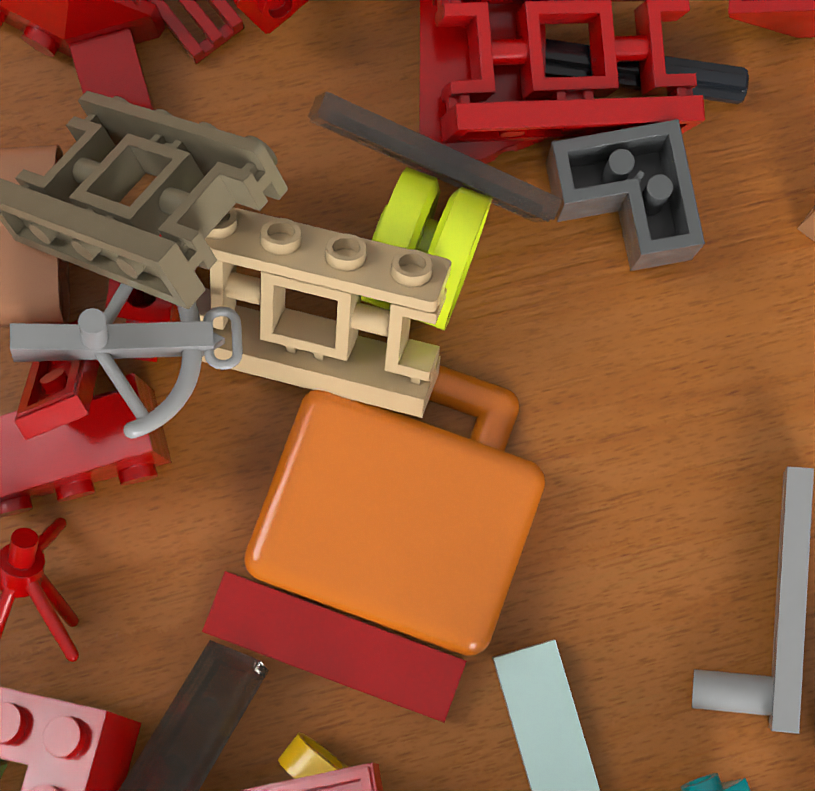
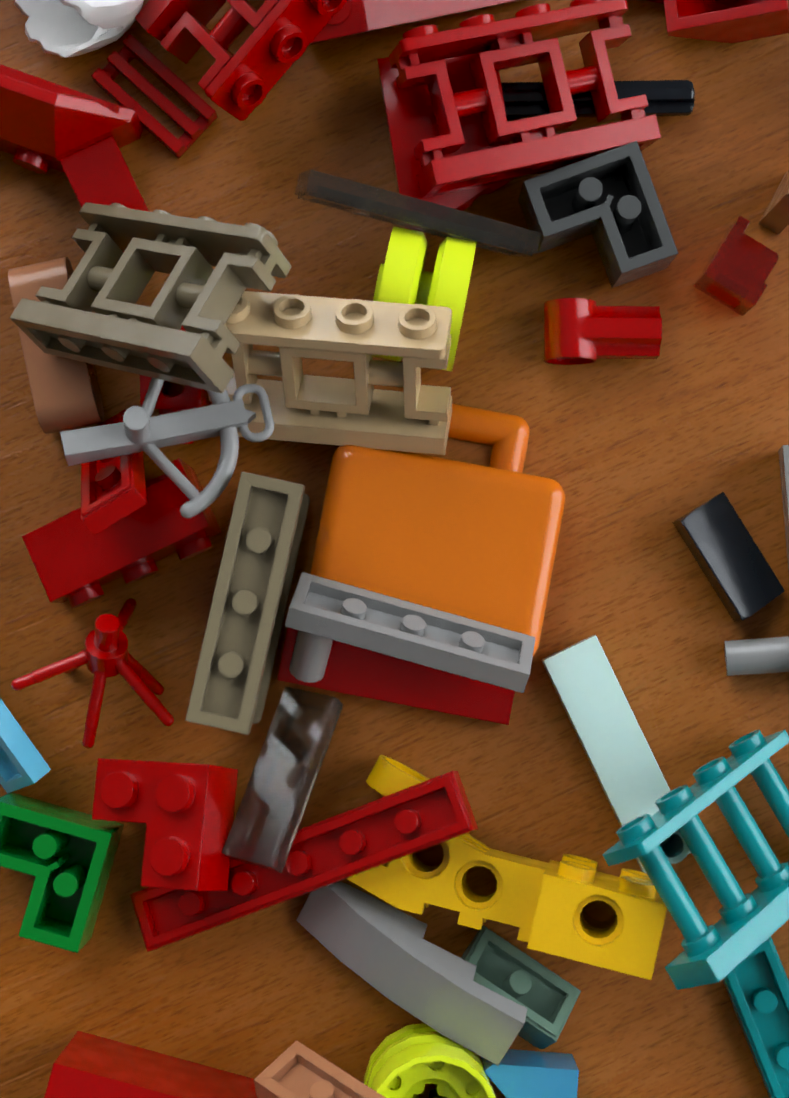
camera: 10 degrees left, 5 degrees up
none -> dark tan fence [185,471,310,735]
none -> light grey piece [285,572,535,693]
none -> red piece [544,298,662,365]
none -> black slope [672,492,785,622]
none -> clear red panel [694,215,779,316]

